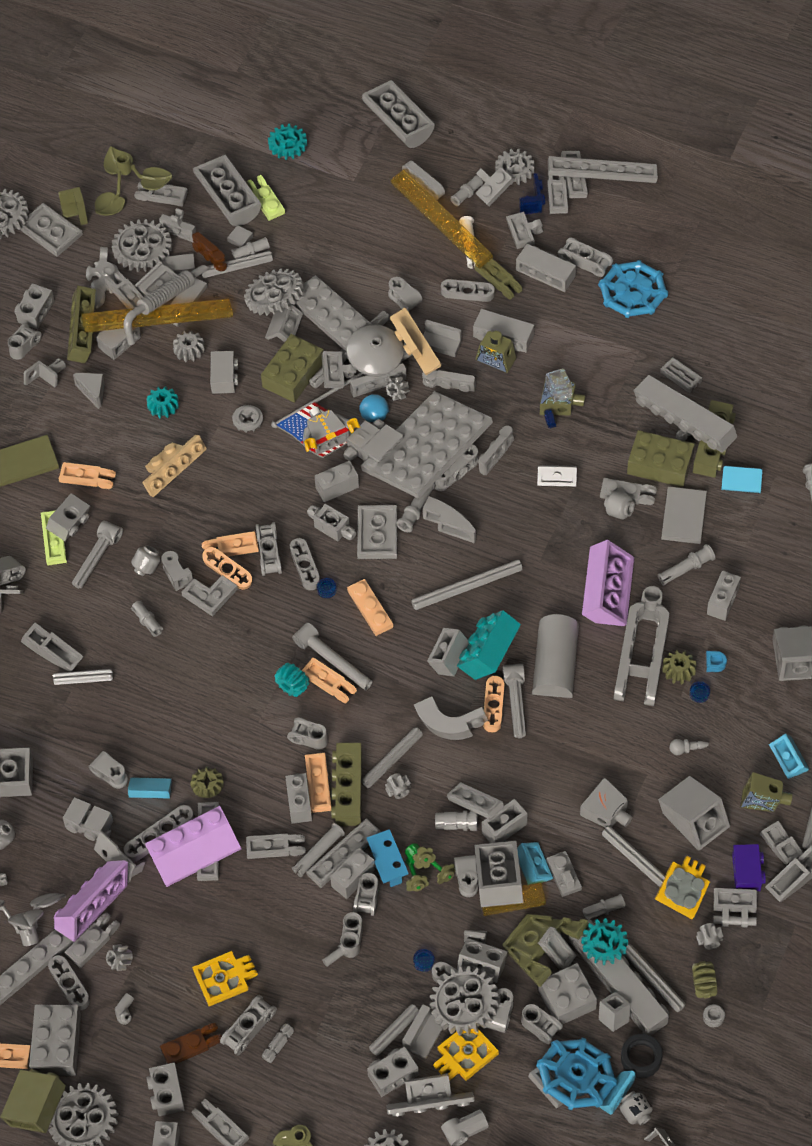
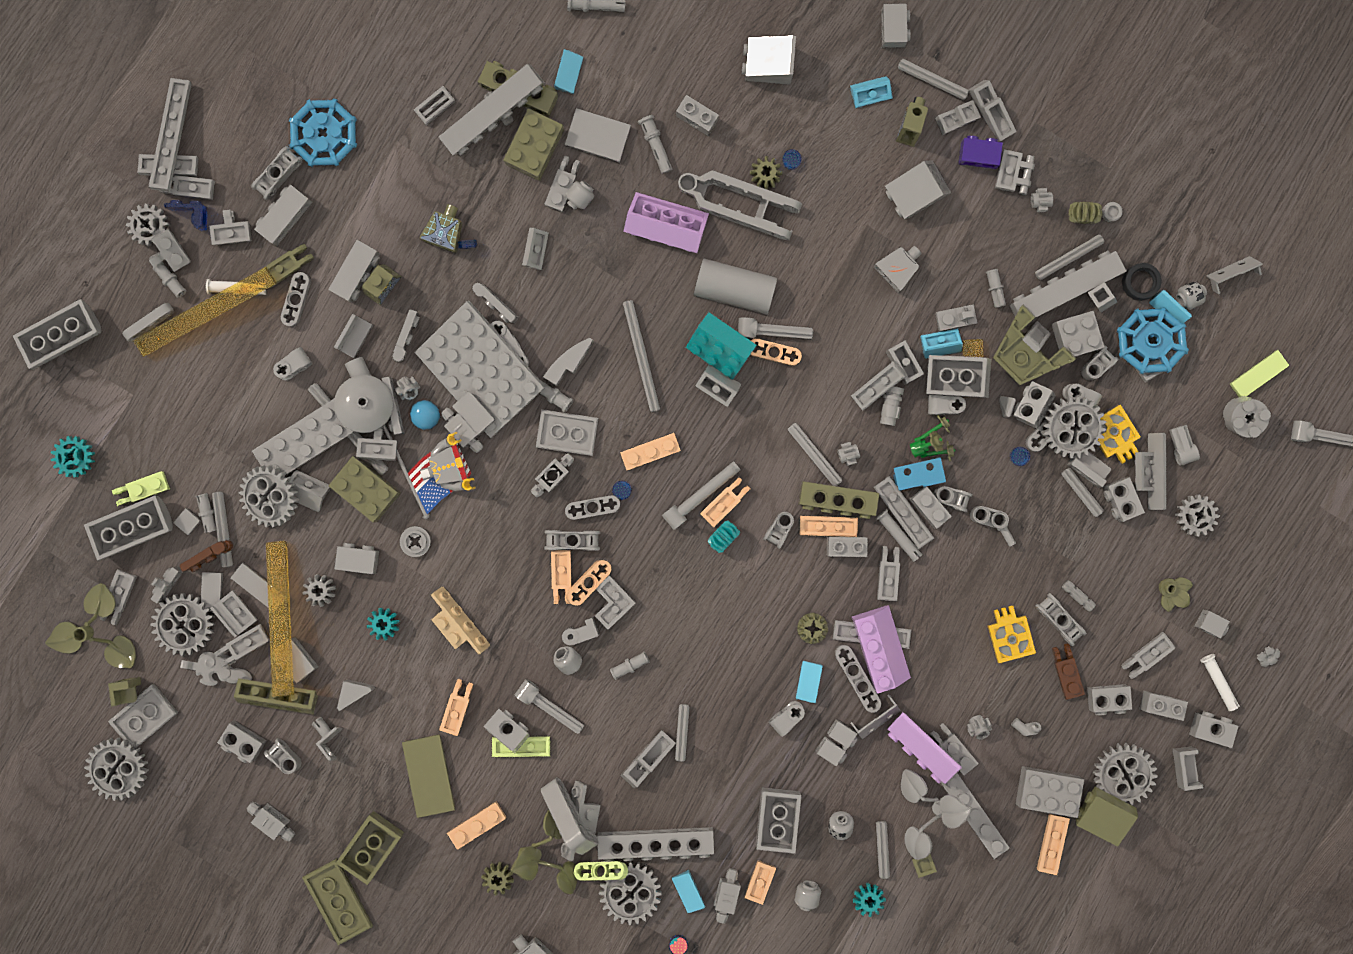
camera: 90 degrees left, 30 degrees up
light grey beam [48,955,90,1011] -> none
light grey piece [123,265,210,345] -> none
light grey brick [315,460,359,502] -> none
tan bracket [390,308,441,375] -> none
light grey arch [414,697,488,740] -> none
clear brick [546,368,572,402] -> none
teal gear [581,918,628,965] -> none
light grey axle [602,826,665,887] -> none
piece [655,855,710,919] -> none
light grey bar [669,739,709,755] -> none
dark azure tile [706,651,727,672] -> none

